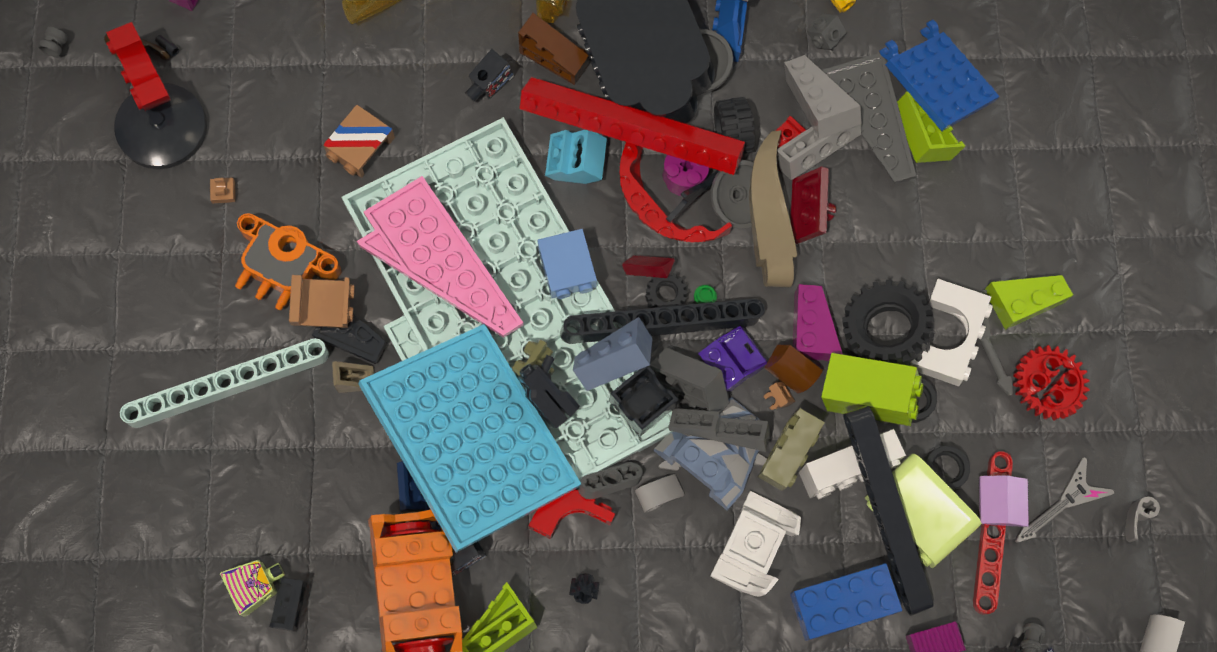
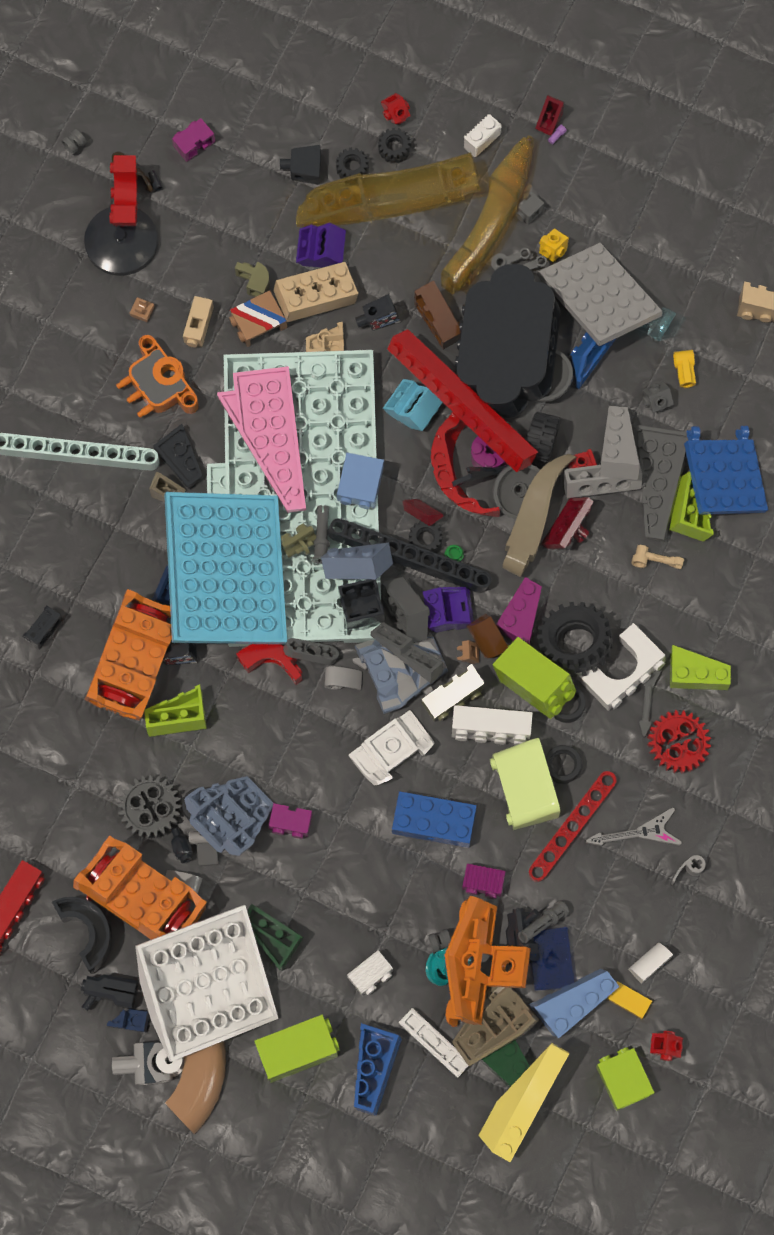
camera: 35 degrees right, 0 degrees up
torso [220,560,285,617] -> none
medium nougat panel [289,275,355,328] -> none
black piece [517,355,580,429] -> none
black gear [569,573,600,604] -> none
black beam [843,405,934,616] -> none
lavender slope [979,476,1029,527] -> none
none -> tan brick [183,296,214,348]
none -> olive brick [235,262,270,297]
none -> tan brick [274,262,358,322]
none -> dark purple piece [296,223,346,268]
none -> tan slope [306,322,344,352]
none -> dark grey pin [312,505,330,564]
none -> tan brick [631,545,684,569]

